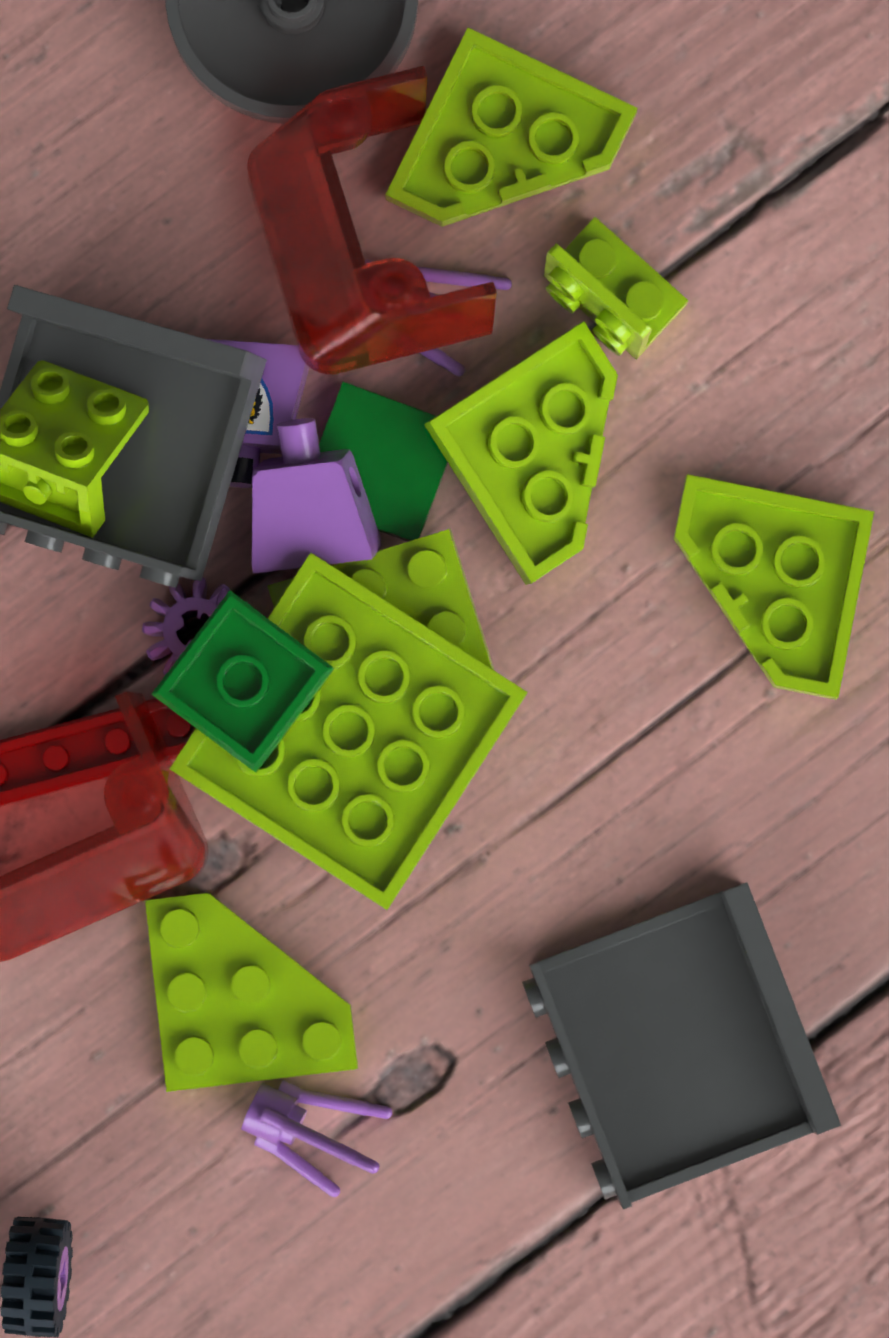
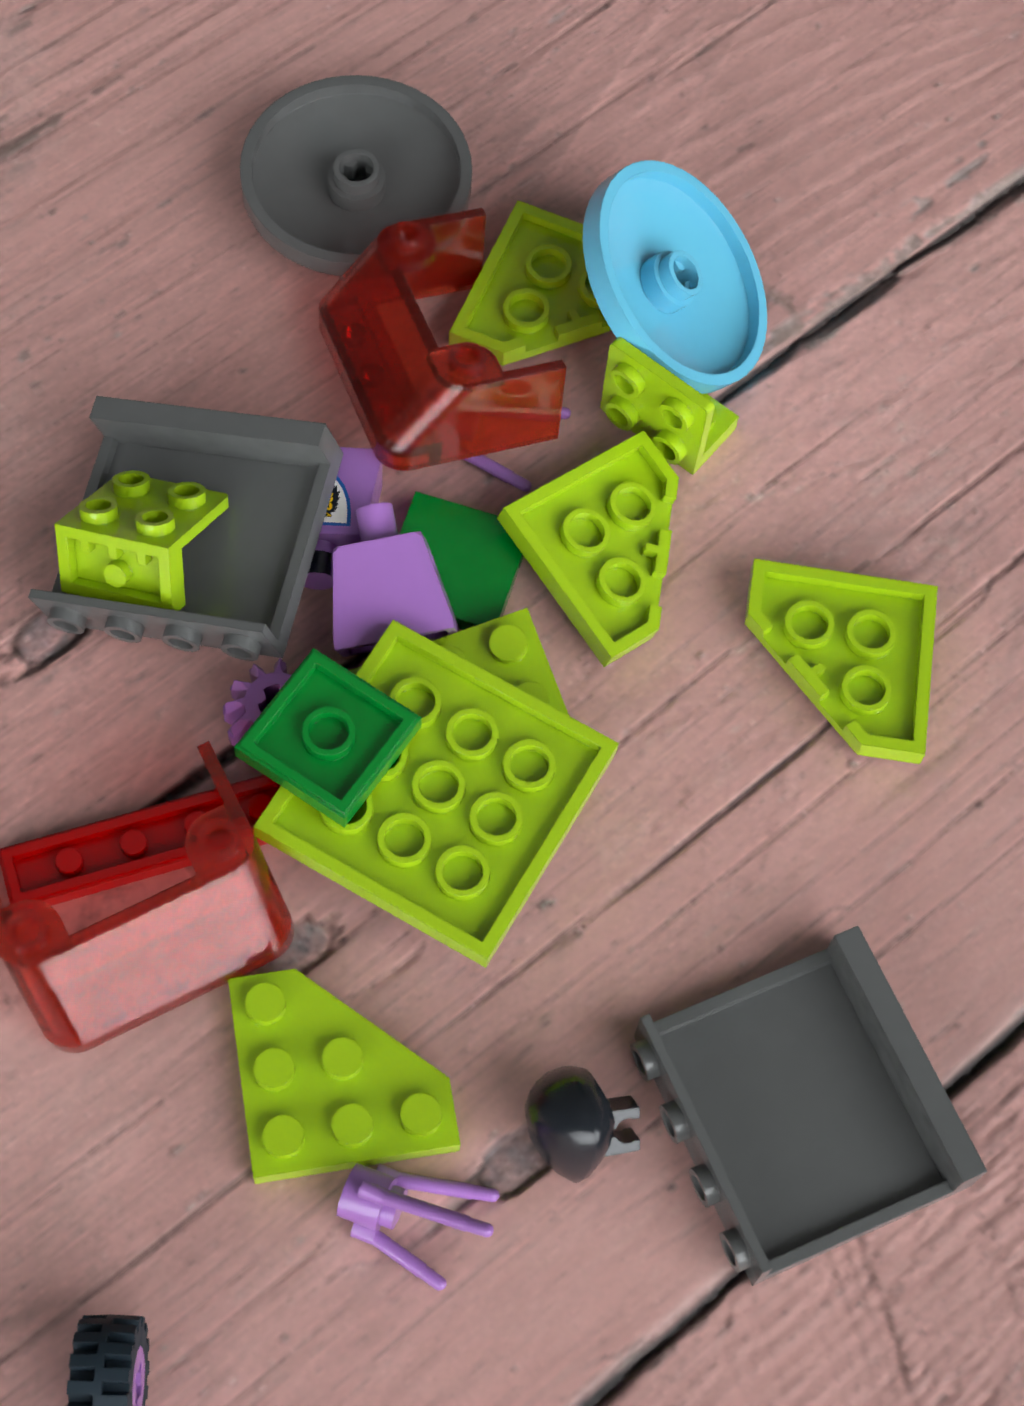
camera: 10 degrees left, 20 degrees down
none -> black piece [525,1066,640,1183]
none -> medium azure dish [582,160,767,394]

